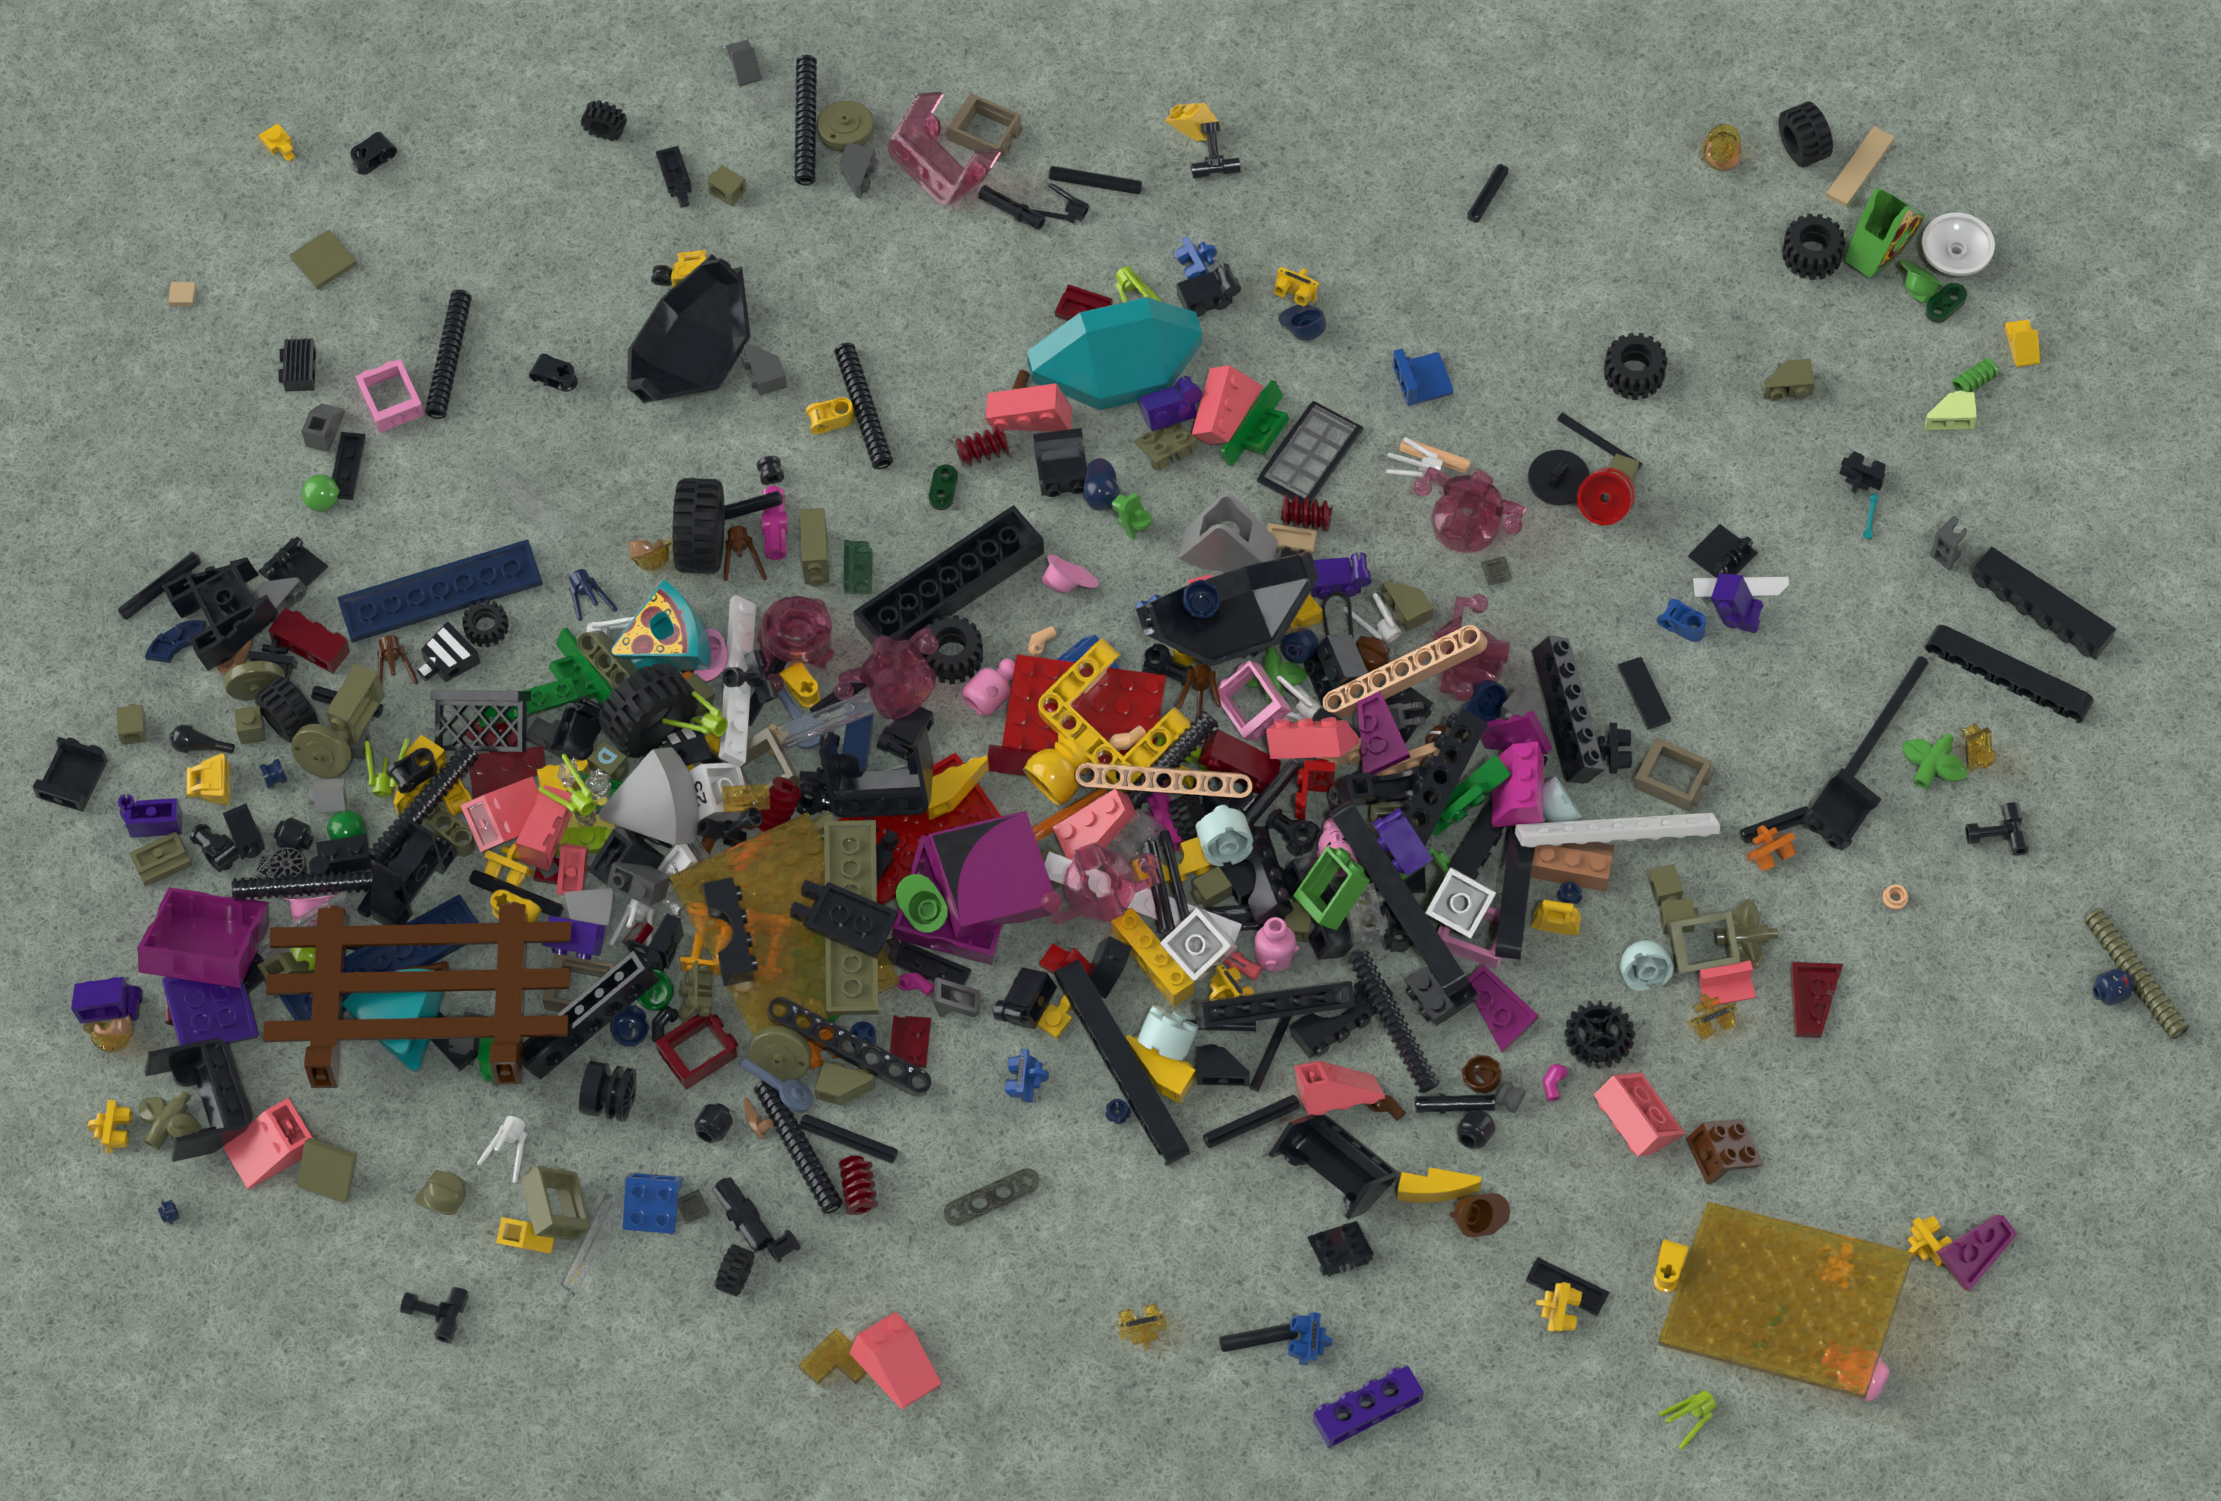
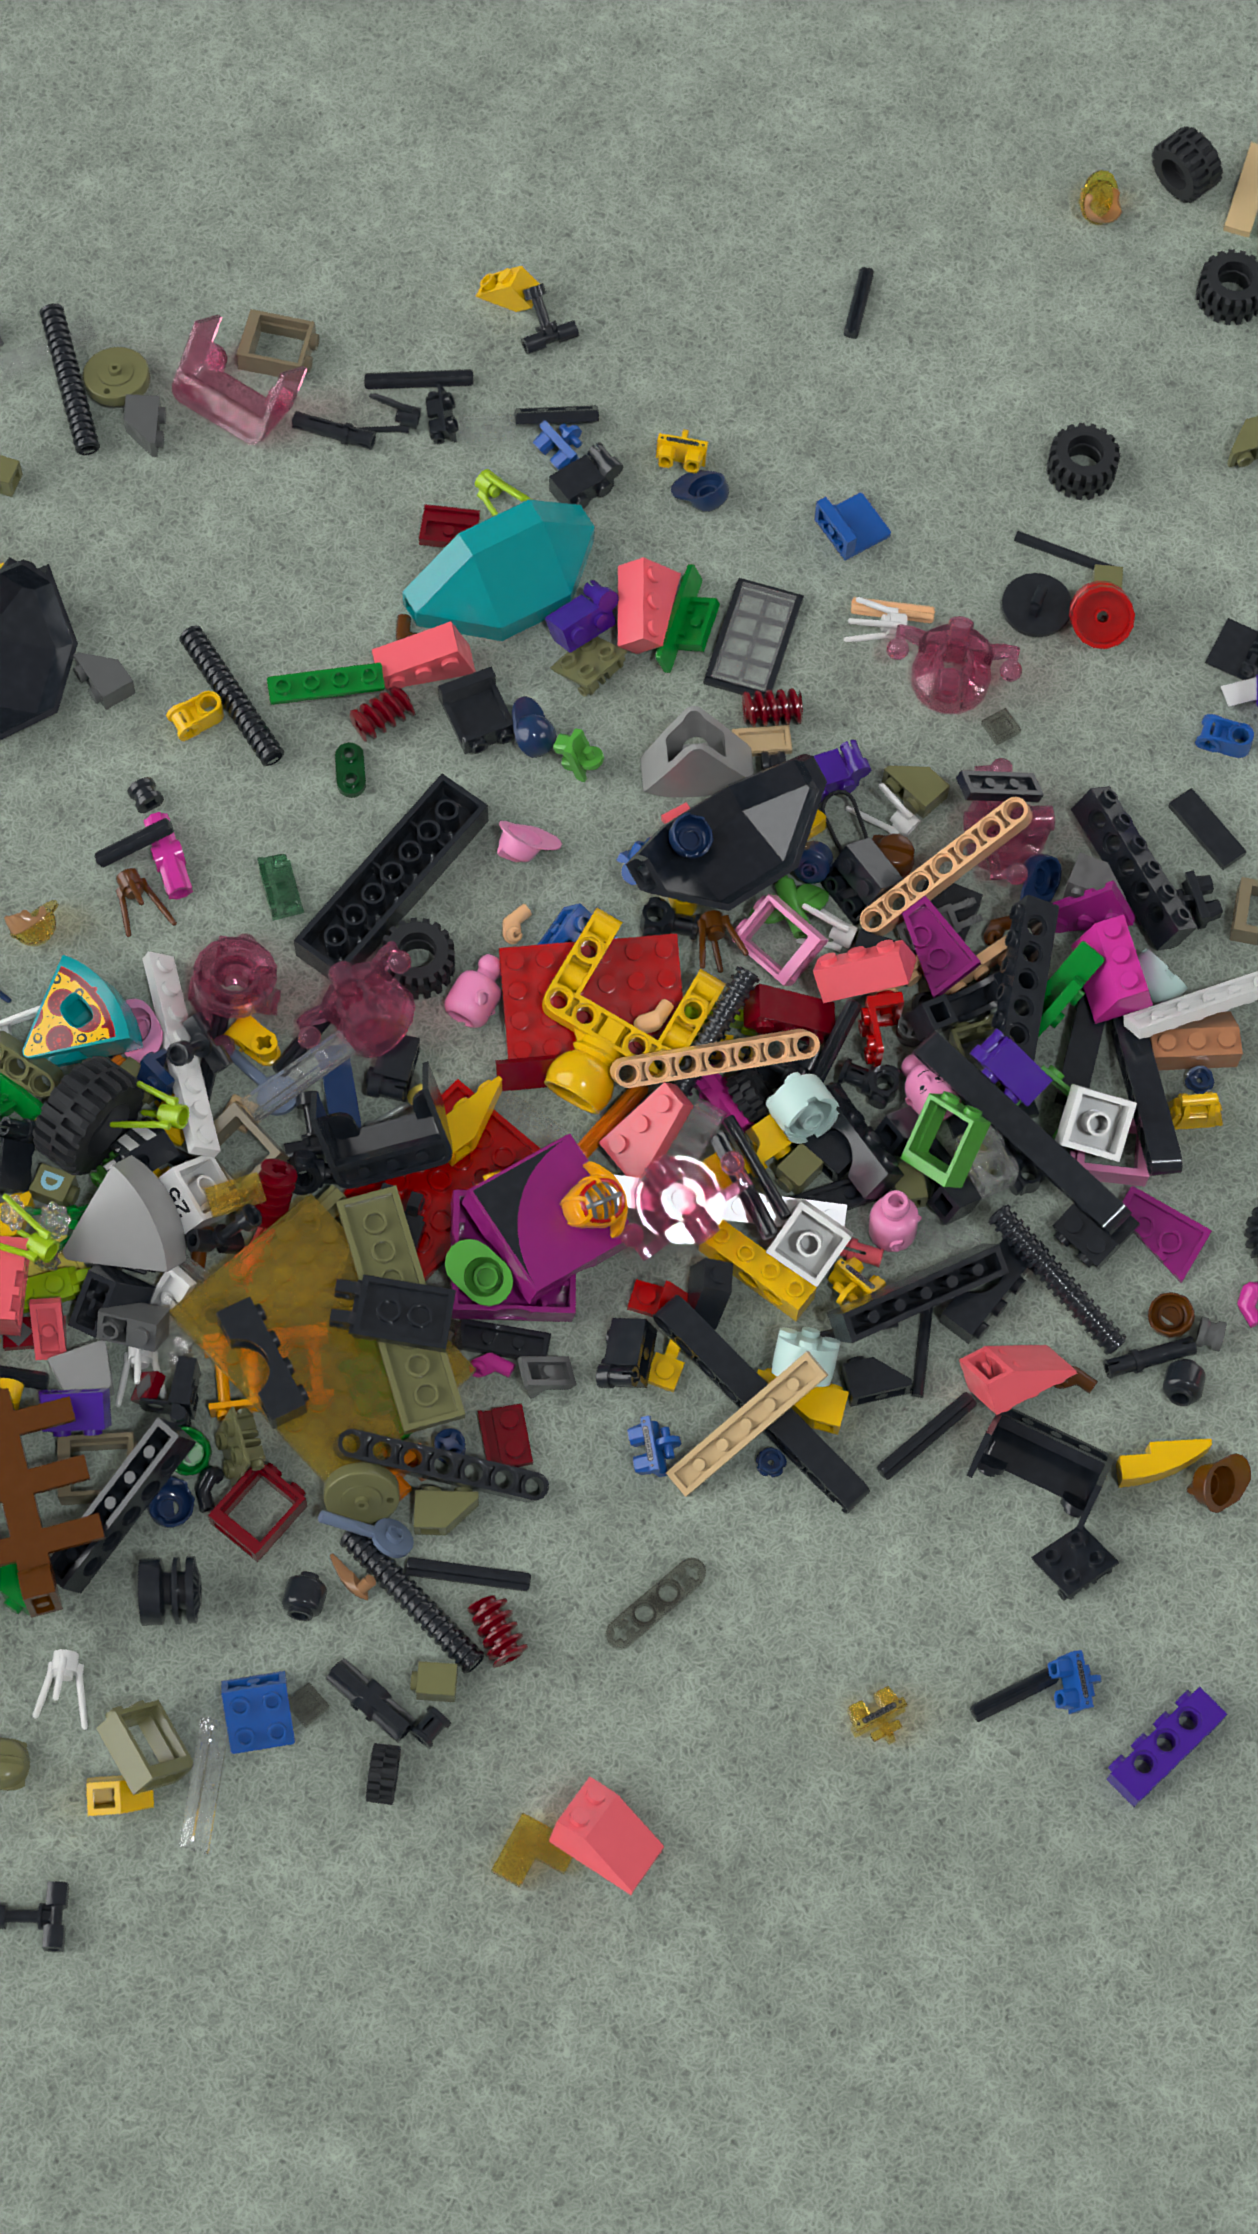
camera: 20 degrees left, 5 degrees up
black tyre [672,478,725,574] -> none
olive window [799,508,830,587] -> none
none -> dark blue bracket [137,1048,175,1103]
none -> green bracket [267,663,385,705]
none -> olive brick [410,1661,458,1702]
none -> black hinge [425,383,459,444]
none -> black tile [515,405,599,424]
none -> light orange piece [560,1161,628,1238]
none -> tan plate [666,1351,828,1497]
none -> black plate [956,770,1044,803]

